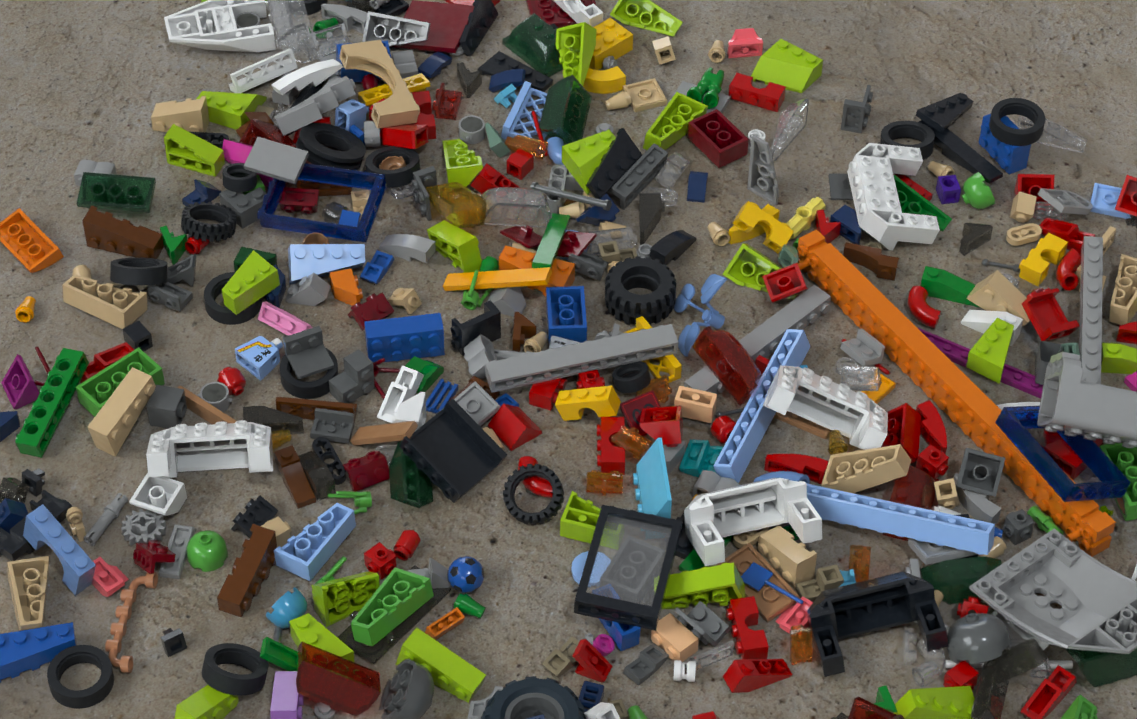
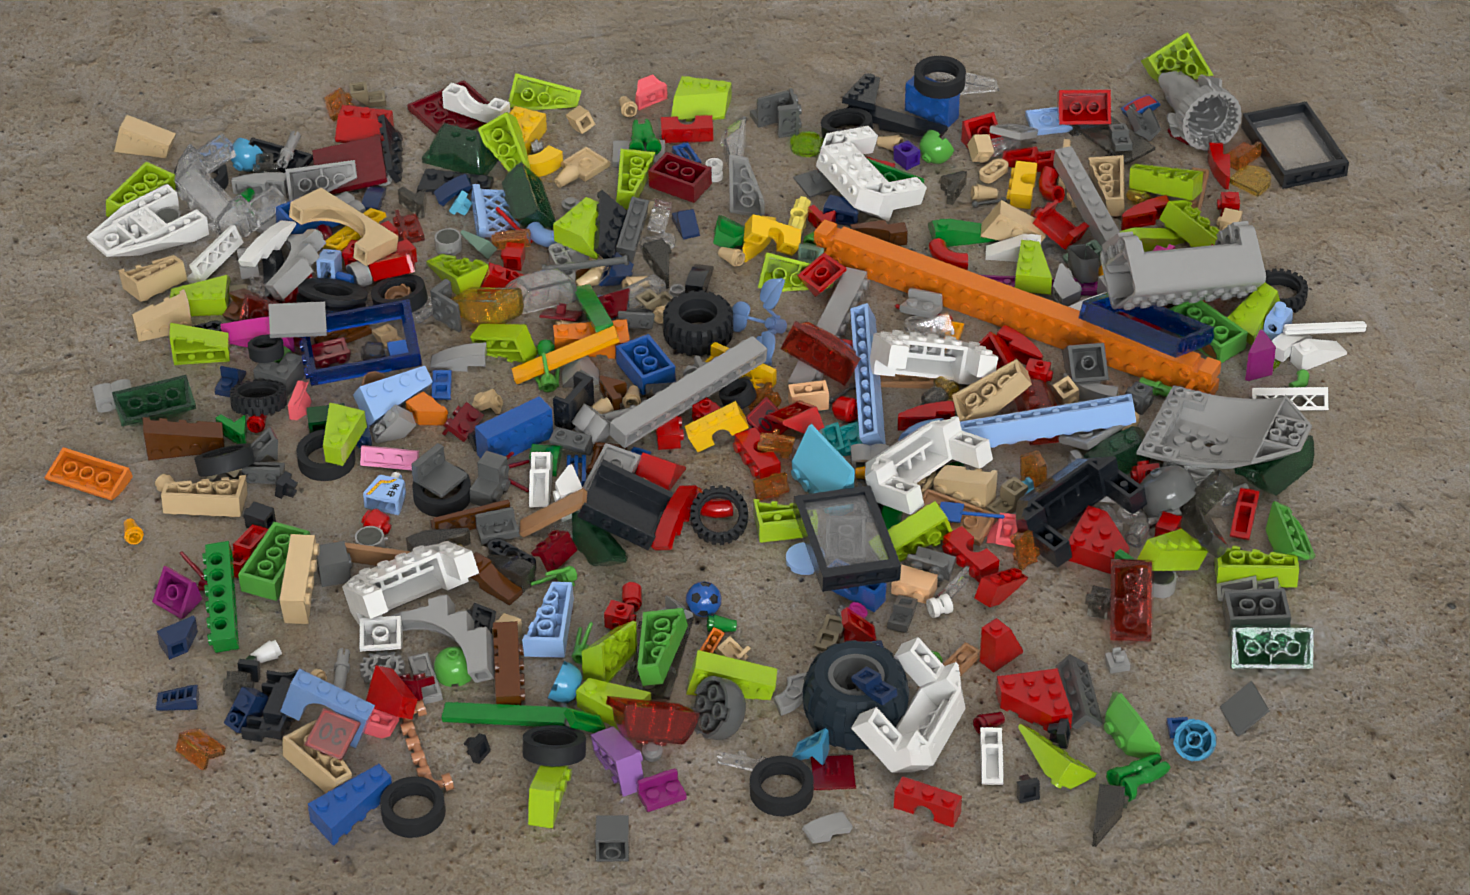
camera: 25 degrees left, 5 degrees down
none -> tan wedge [118,255,187,302]
none -> white cone [250,640,282,663]
none -> black tile [275,471,298,499]
none -> coral slope [288,380,312,420]
none -> piece [304,708,361,761]
none -> red slope [366,665,418,719]
none -> light grey arch [391,595,495,683]
none -> green tile [442,702,568,726]
none -> dark grey bracket [549,427,593,456]
none -> tan cone [591,397,614,414]
none -> red slope [651,485,697,550]
none -> blue tile [672,142,701,163]
none -> green slope [713,215,745,248]
none -> tan bracket [715,636,751,661]
none -> dark grey bracket [750,90,790,128]
none -> clear neon green tile [790,131,824,157]
none -> clear smoke head [920,386,949,405]
none -> tan cone [971,184,998,201]
none -> light grey slope [1052,263,1082,306]
none -> red brick [1068,505,1130,575]

